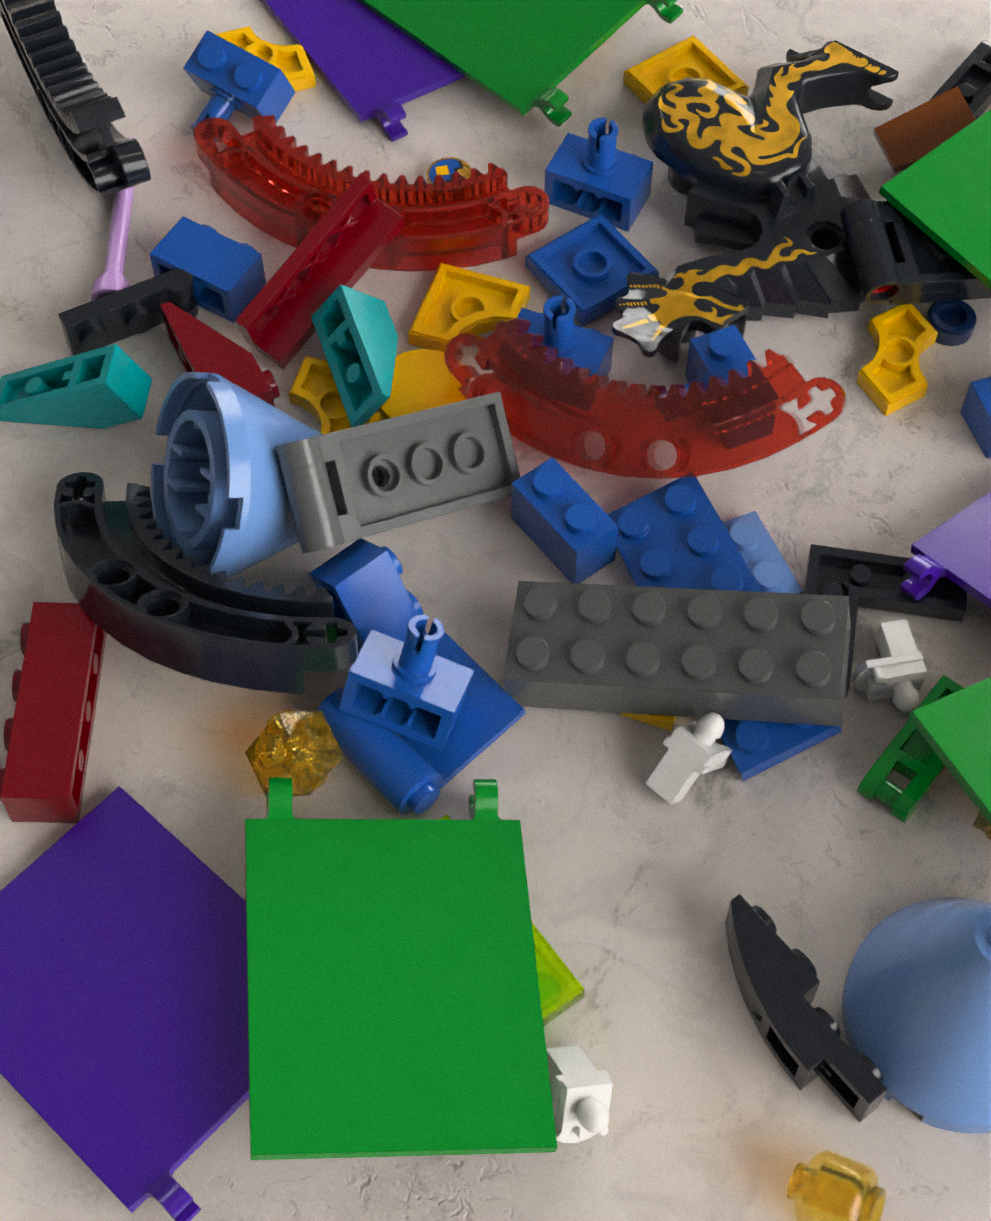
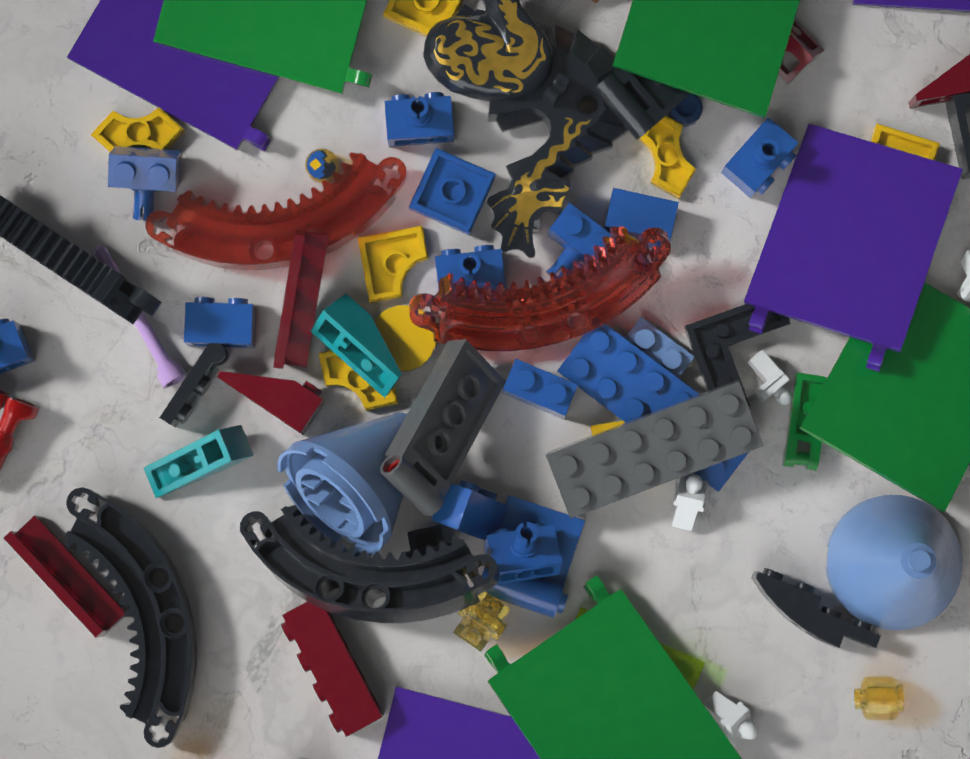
camera: 30 degrees left, 25 degrees up
none -> blue brick [604,188,679,249]

